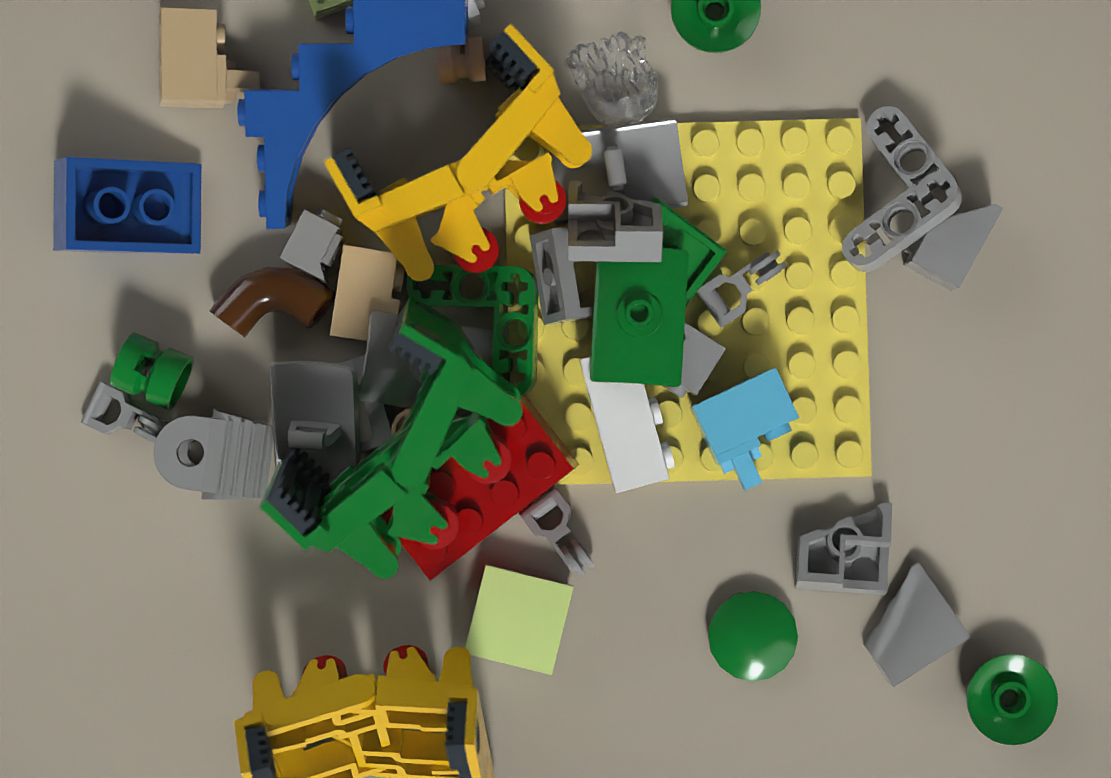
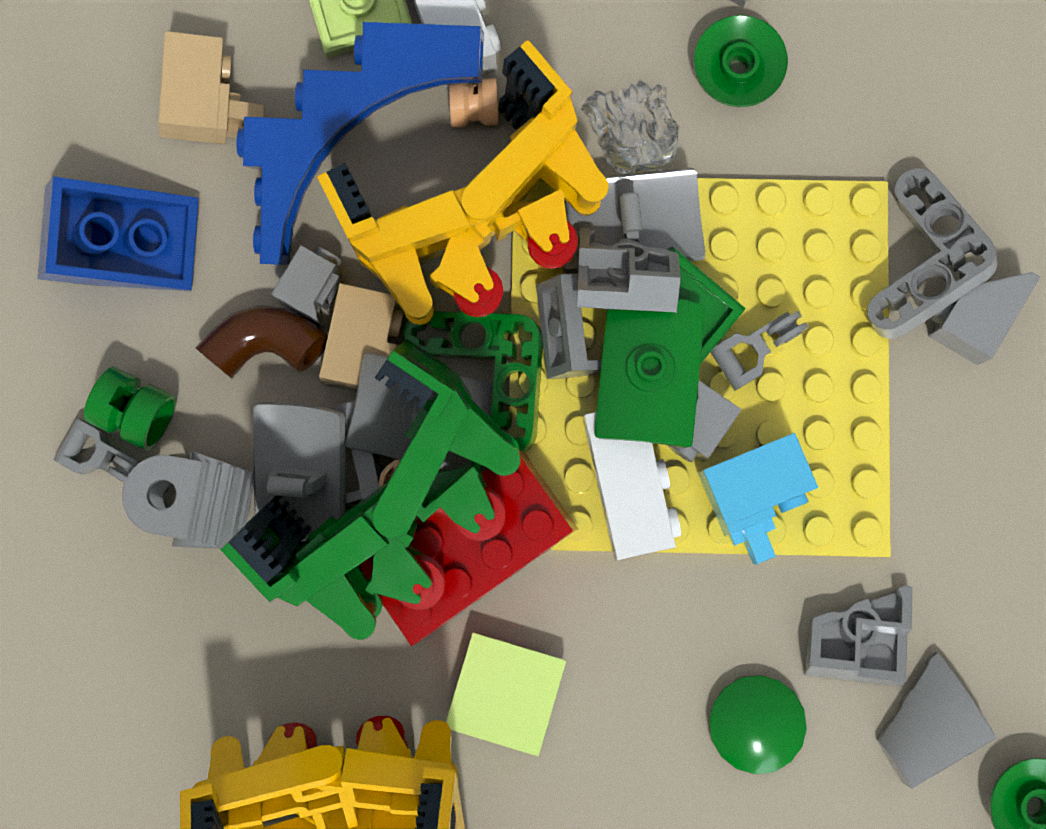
camera: 10 degrees right, 5 degrees down
light grey piece [519,486,595,577] -> none

